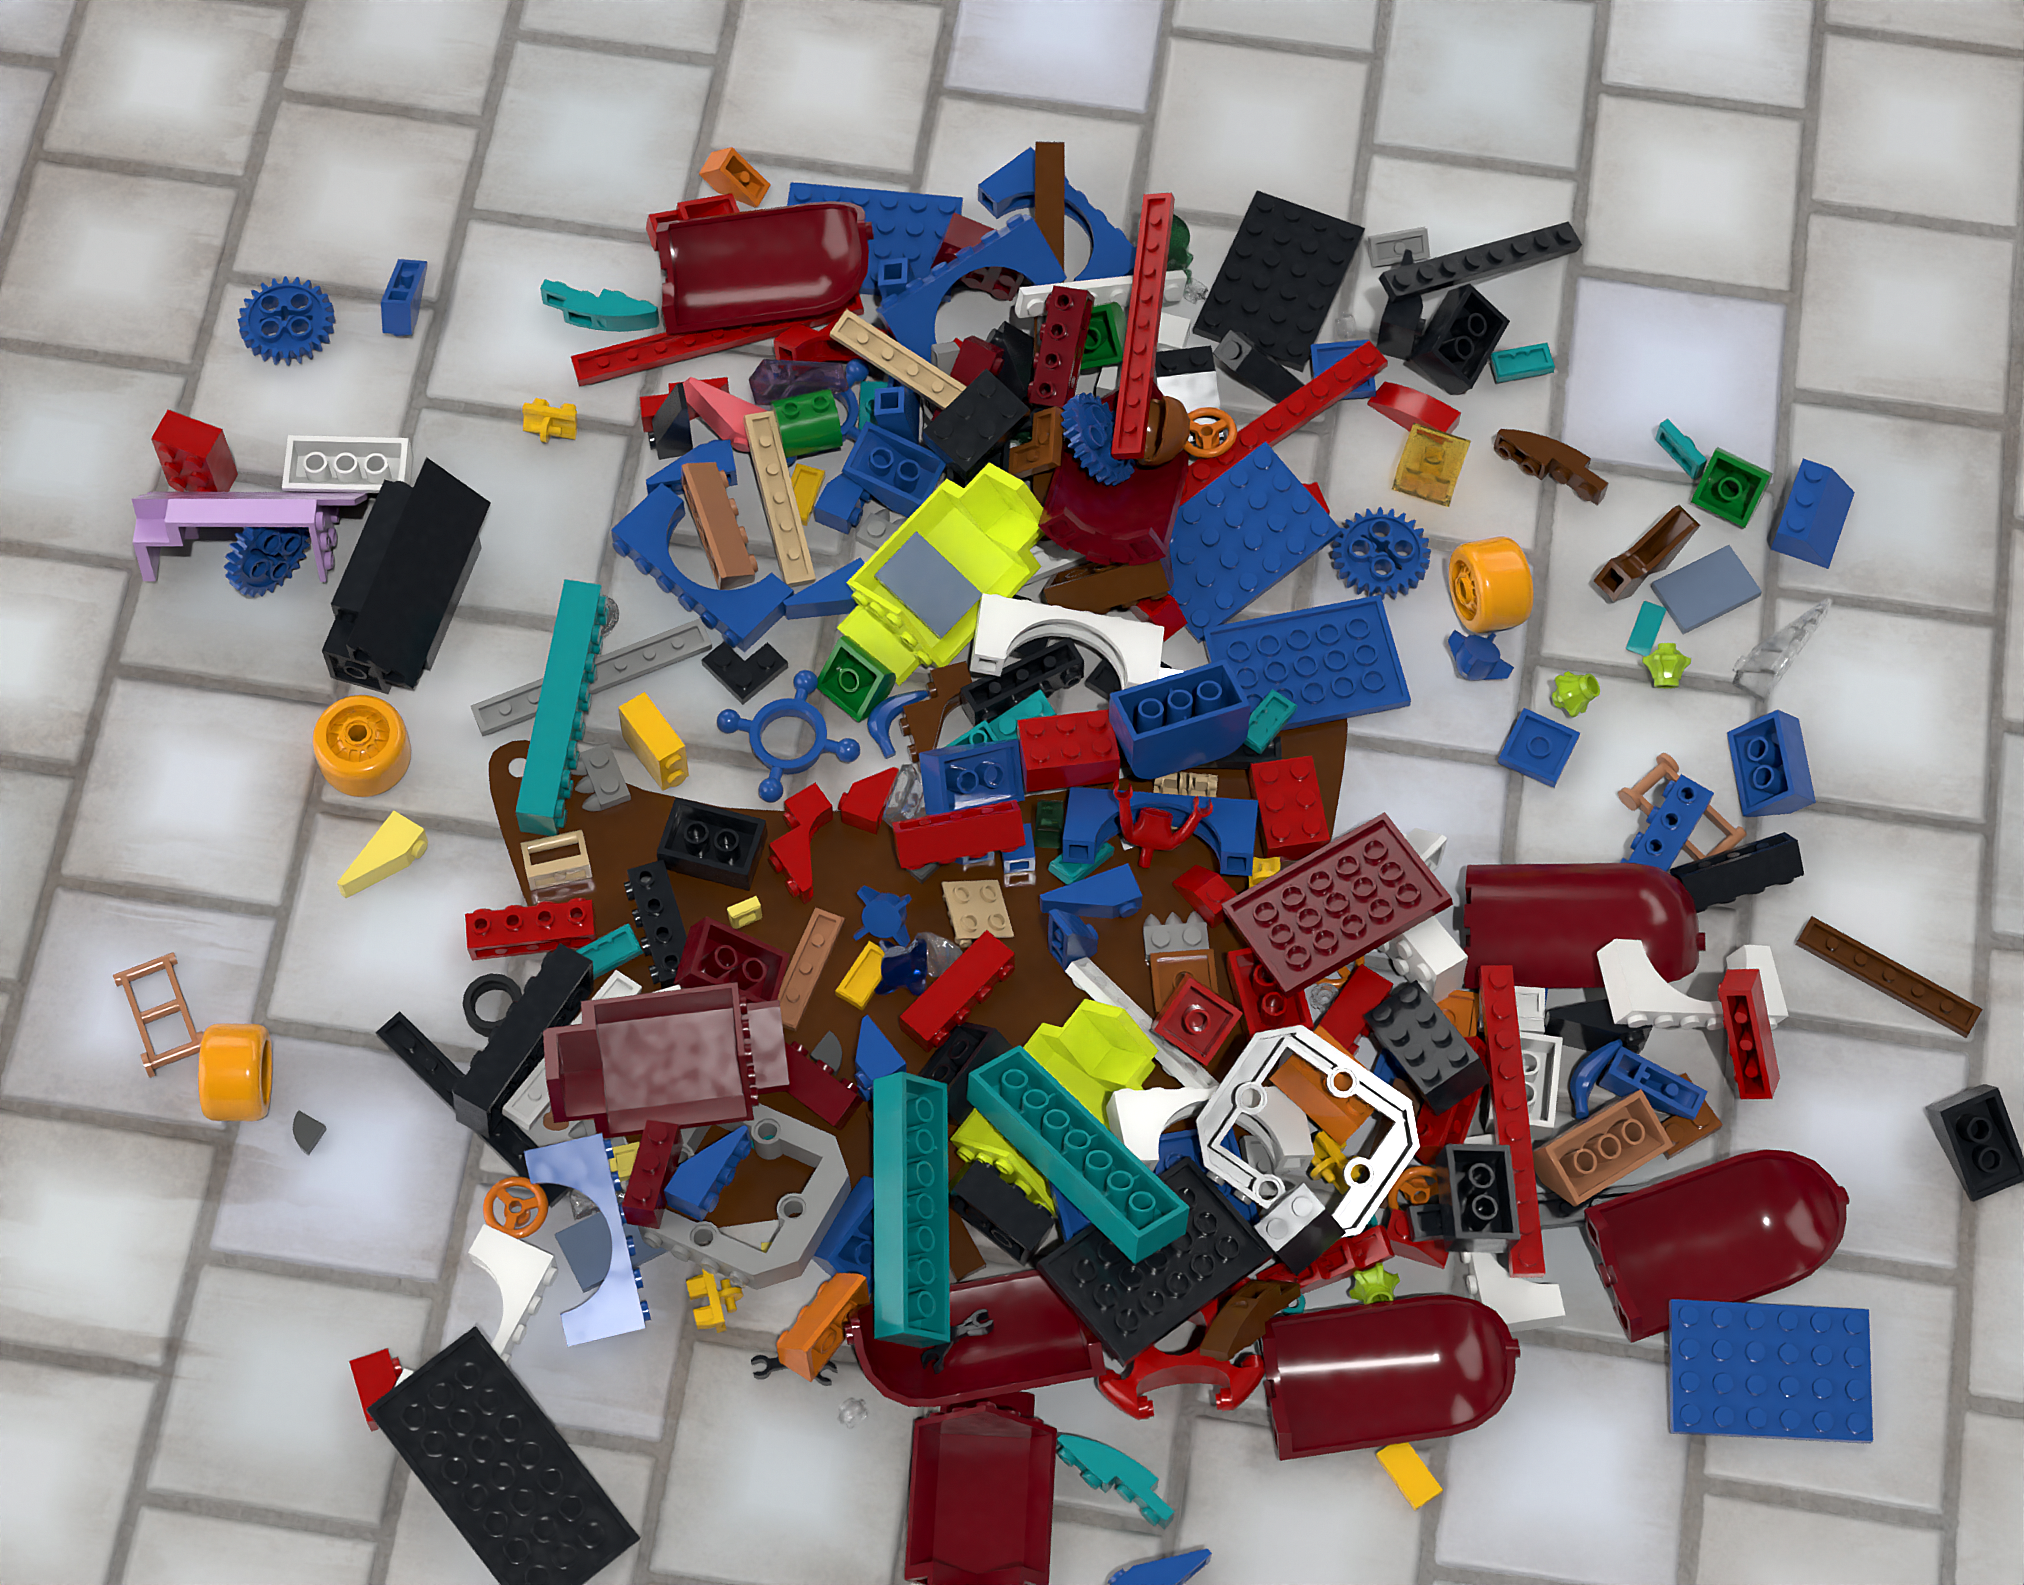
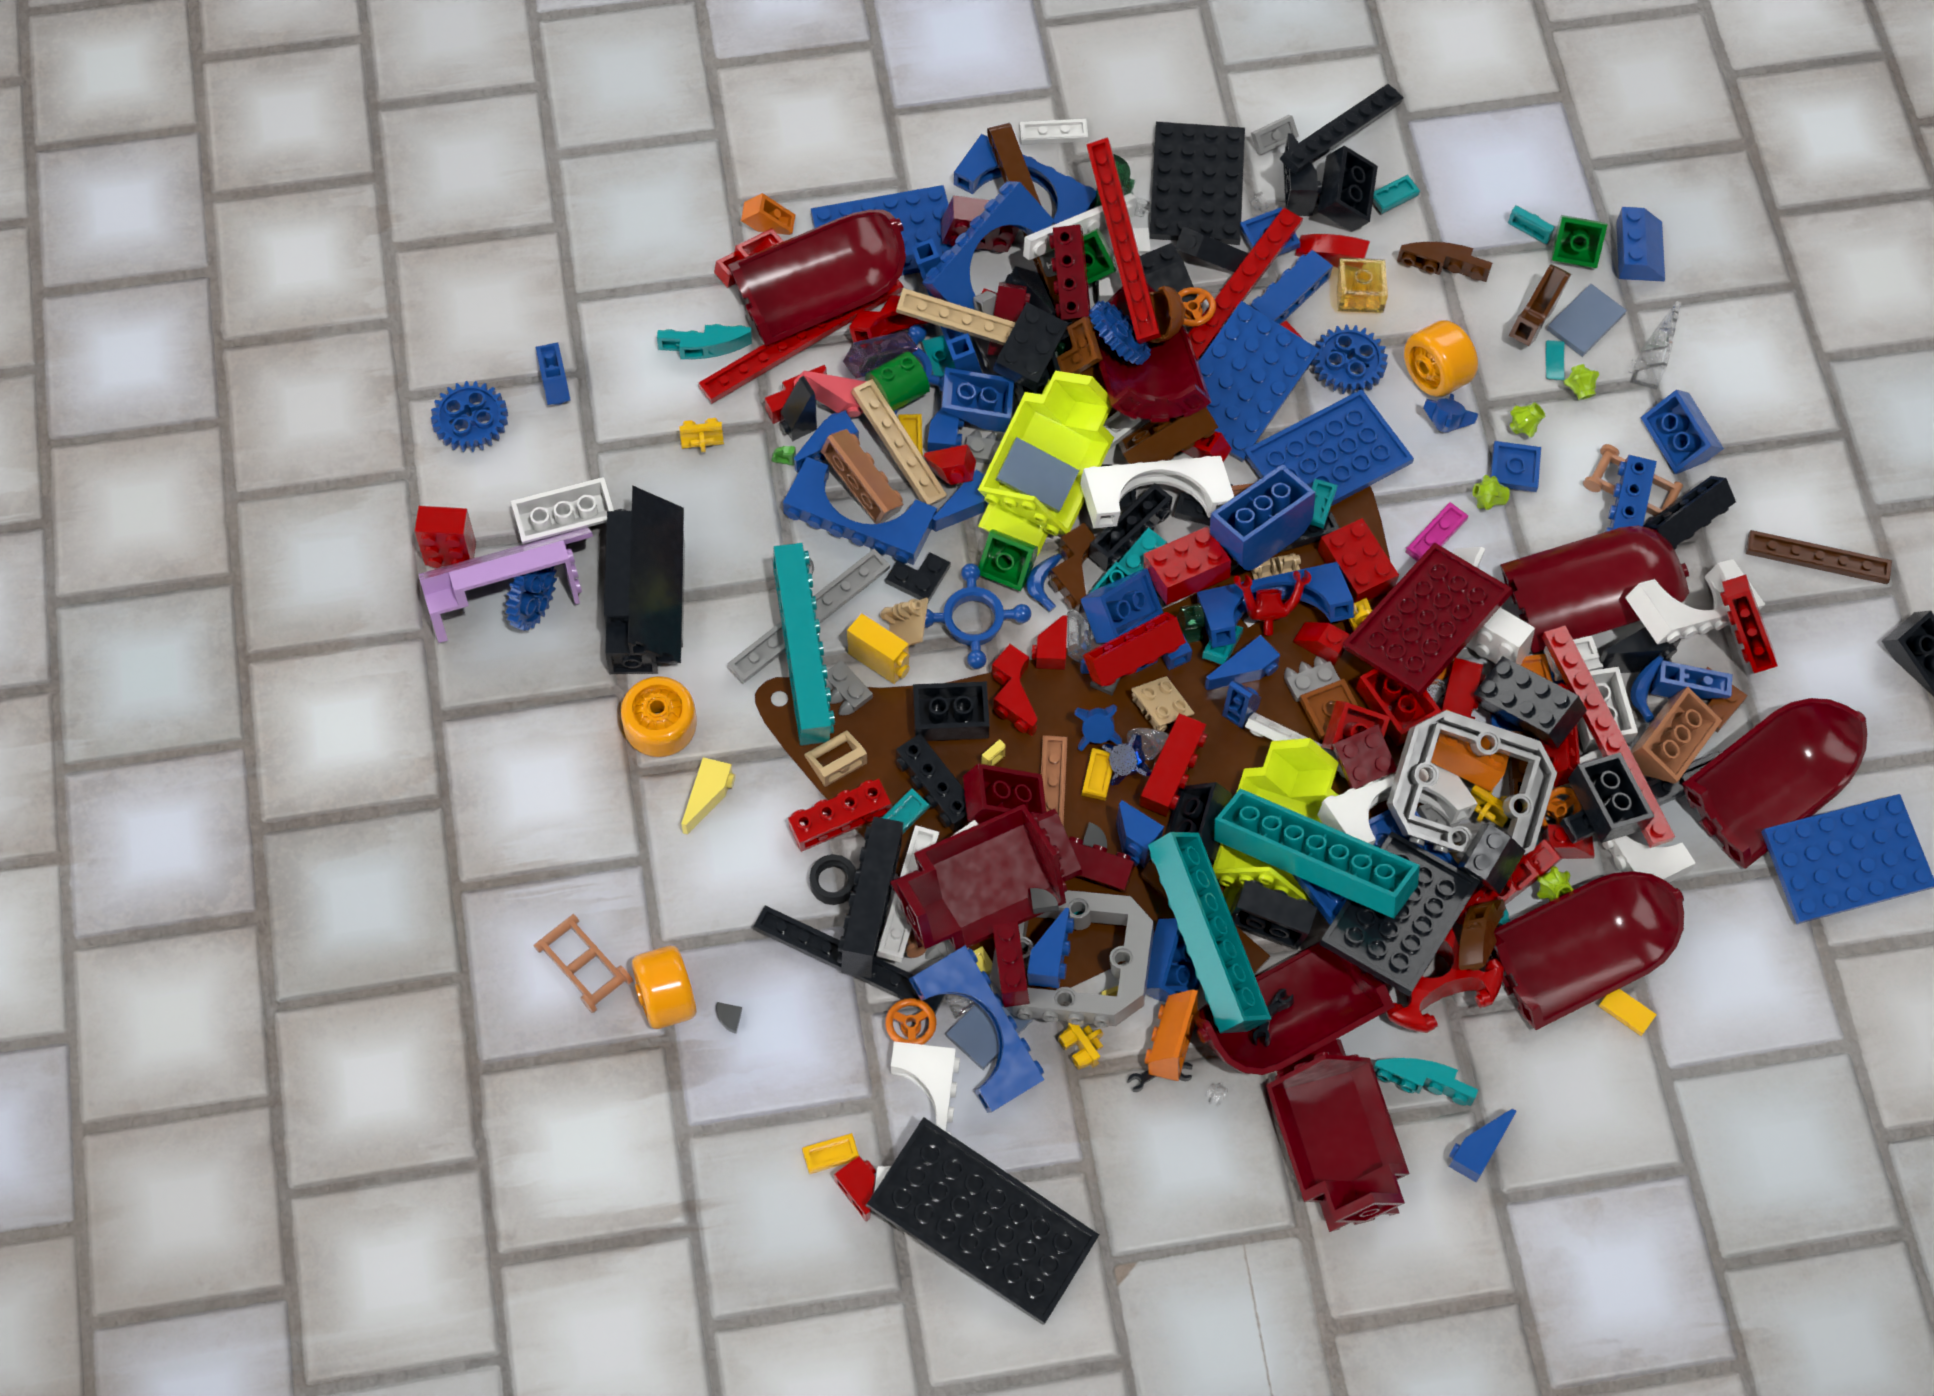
camera: 20 degrees left, 0 degrees up
none -> bright green tile [771,446,796,466]
none -> yellow tile [802,1133,859,1175]
none -> tan hinge [880,598,928,646]
none -> red slope [924,444,976,485]
none -> white tile [1019,119,1088,145]
none -> dark grey tile [1030,888,1059,914]
none -> blue brick [1250,250,1333,324]
none -> dark red plate [1331,725,1397,789]
none -> dark pink tile [1405,502,1468,561]
none -> lime rock [1472,475,1510,510]

